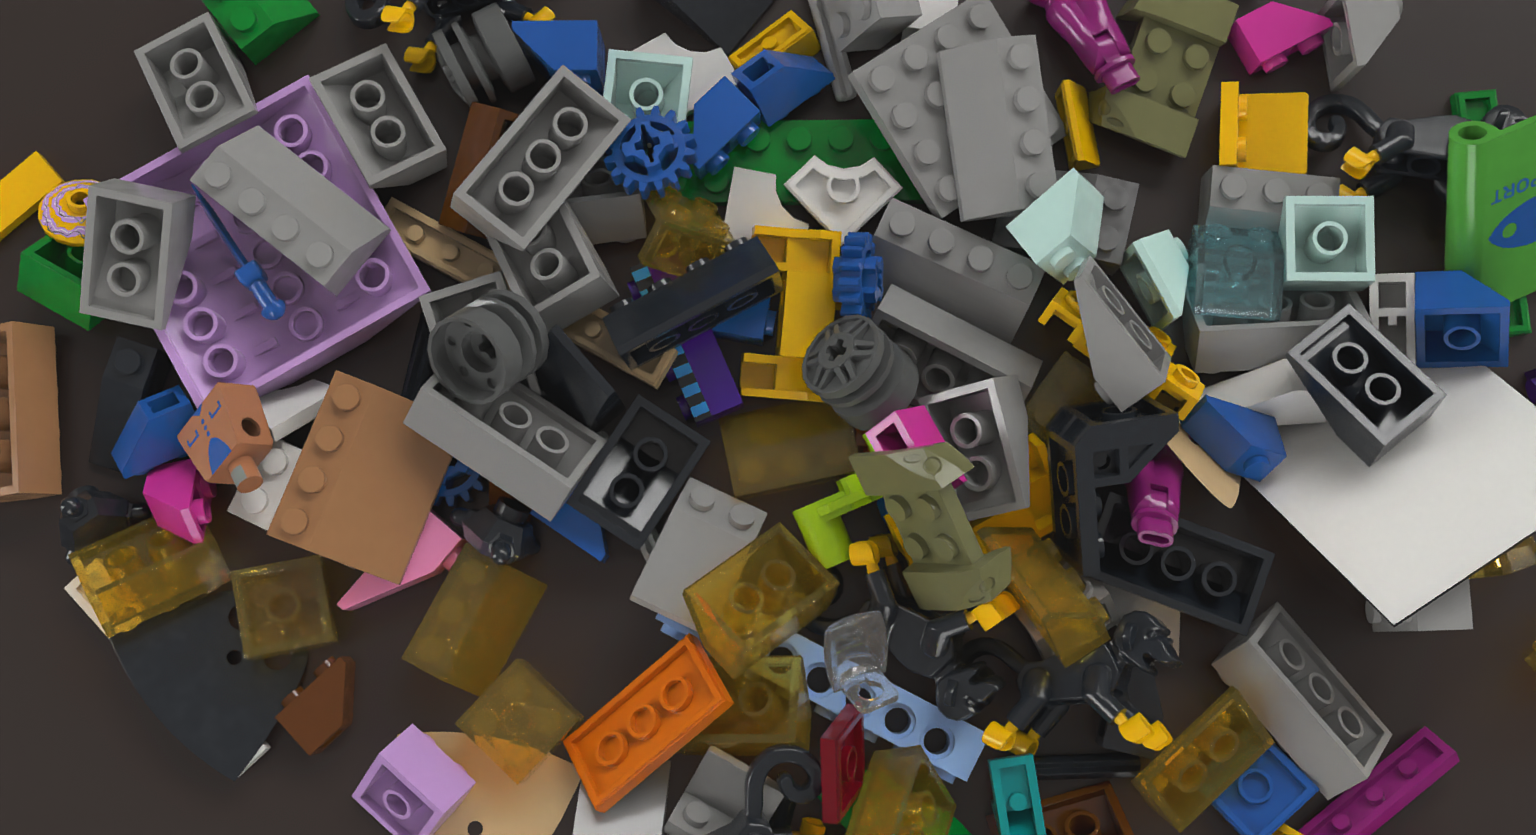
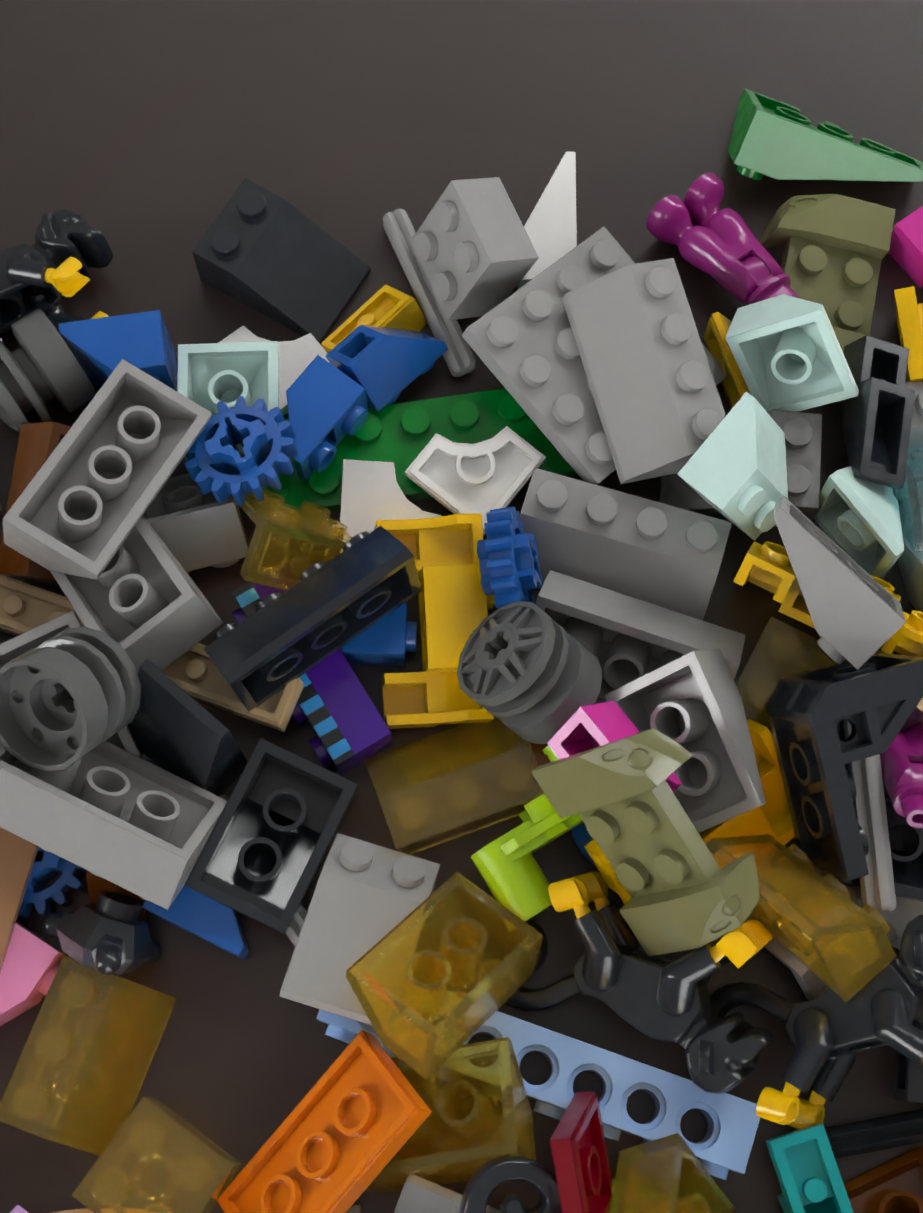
camera: 10 degrees left, 10 degrees down
clear piece [824,610,899,714] -> none
none -> light aqua slope [725,294,859,412]
none -> black slope [841,335,915,489]
none -> light grey axle [843,719,897,913]

